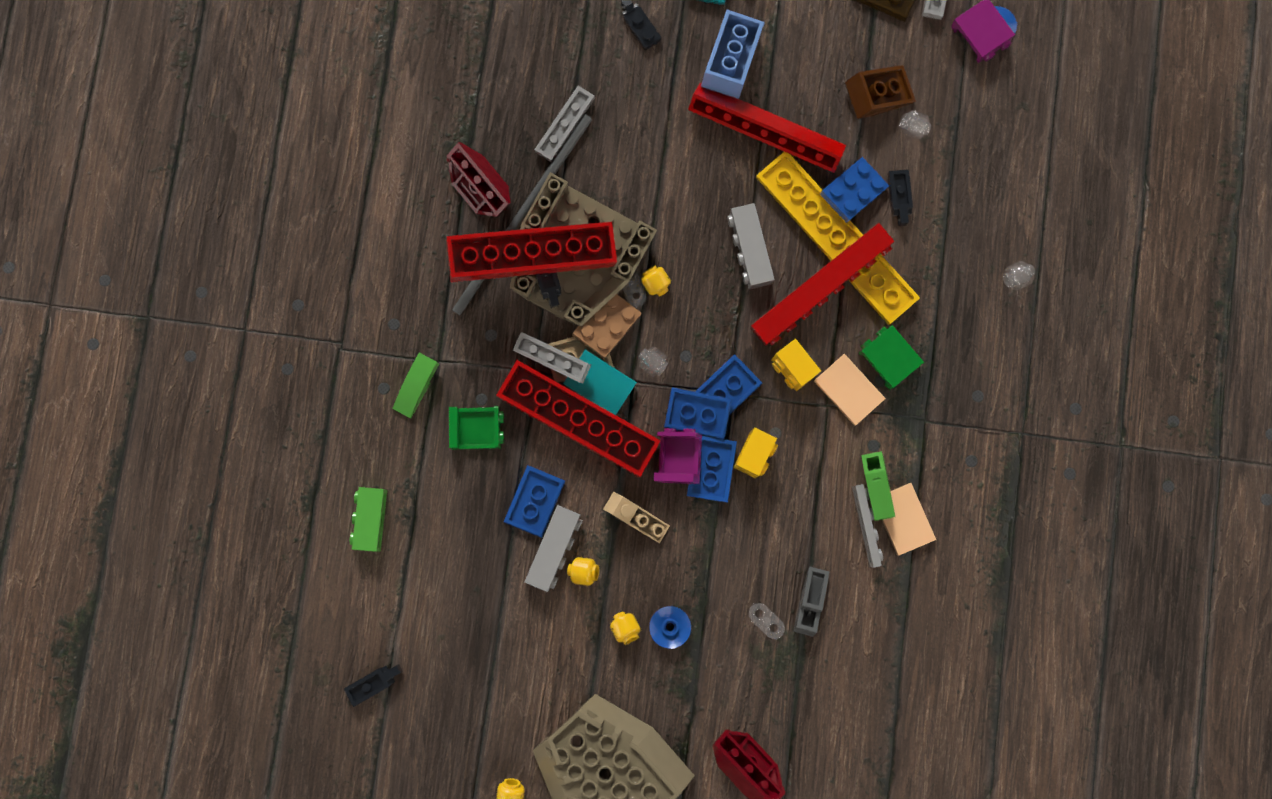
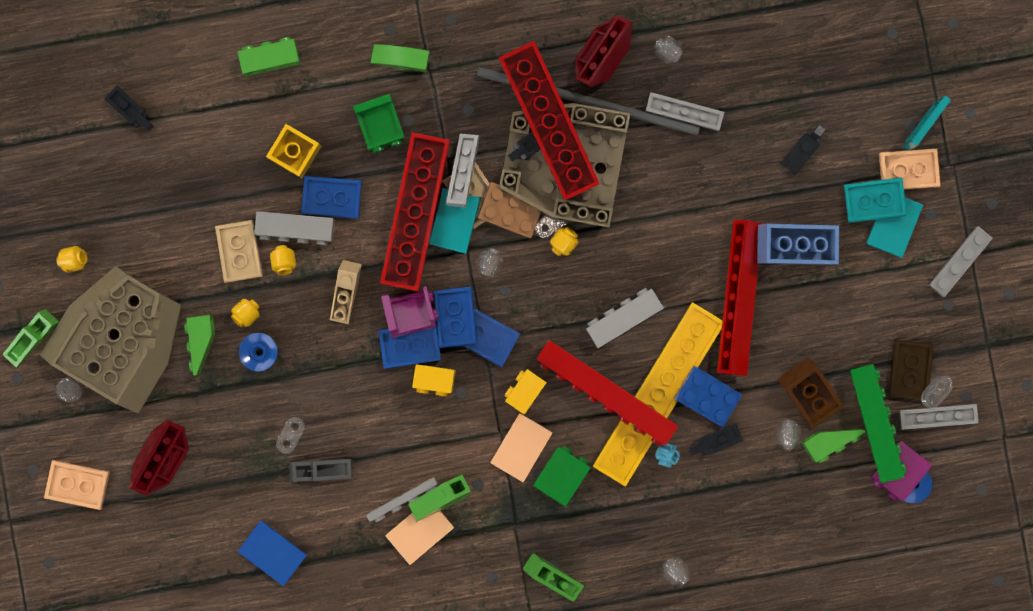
camera: 75 degrees right, 5 degrees up
none -> bright green slope [184,315,215,375]
none -> tan tile [215,220,263,283]
none -> blue tile [237,520,307,586]
none -> yellow brick [266,124,322,179]
none -> bright green slope [523,553,584,602]
none -> clear head [654,36,683,64]
none -> medium azure gear [655,443,680,468]
none -> bright green slope [801,429,865,463]
none -> green brick [850,364,907,484]

